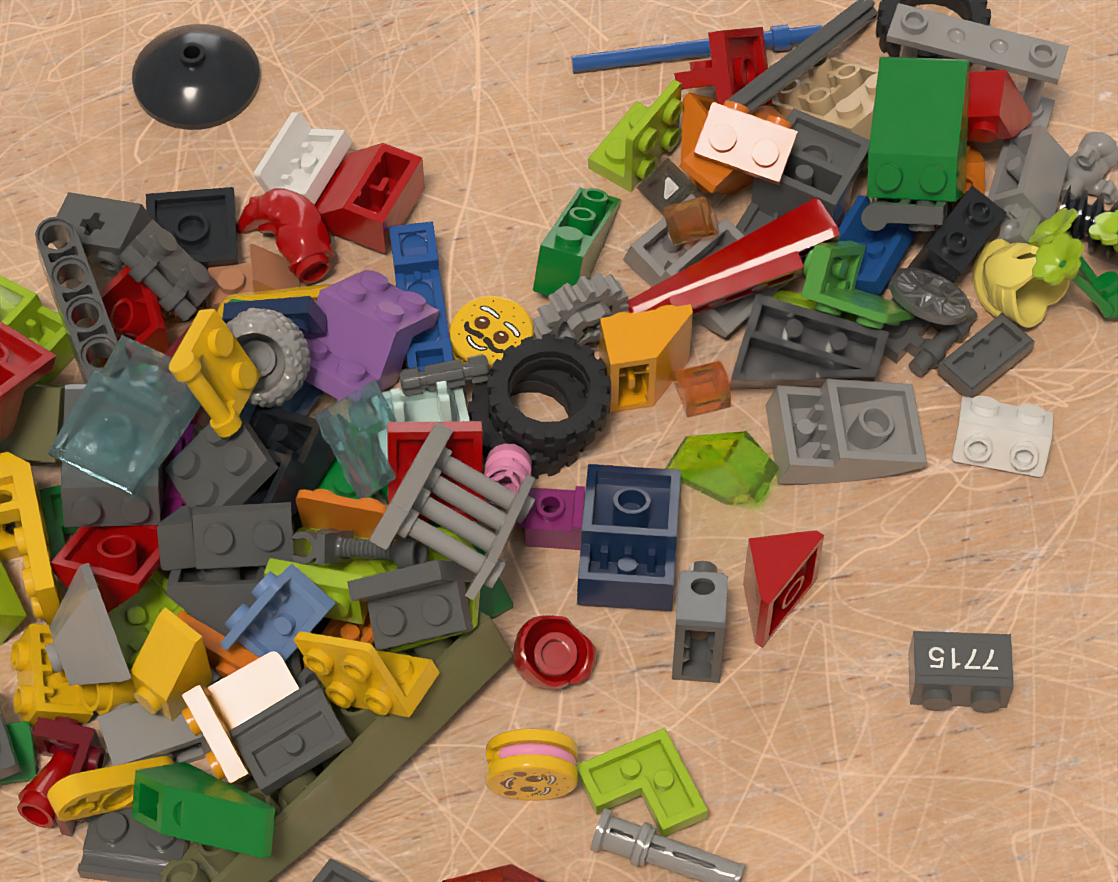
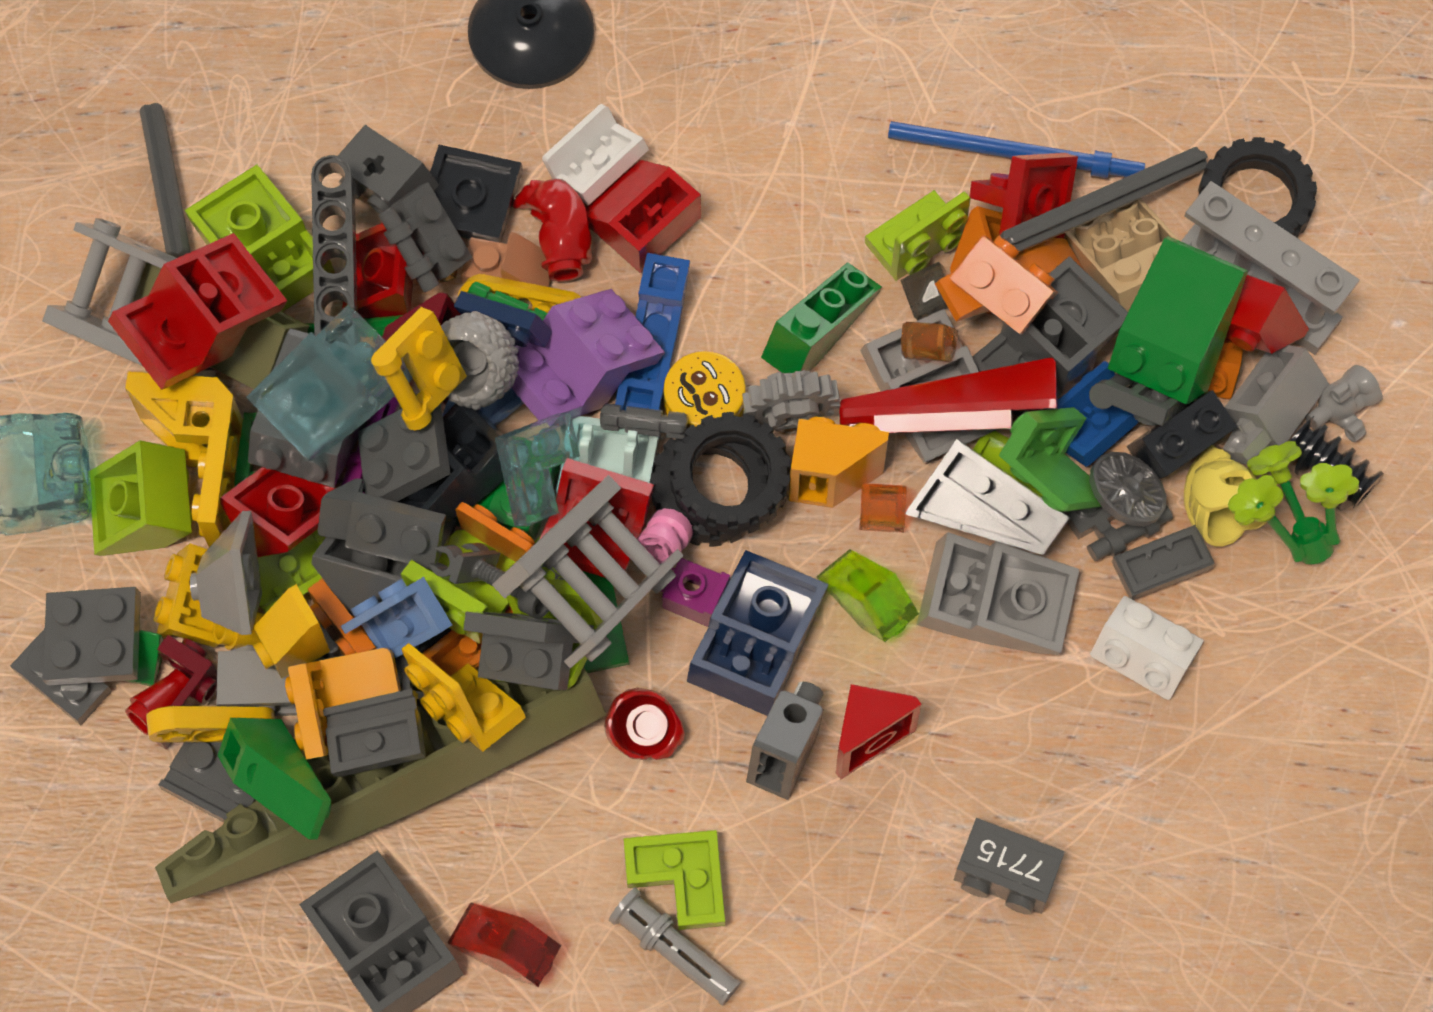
camera: 20 degrees right, 10 degrees up
yellow head [485,728,578,801] -> none

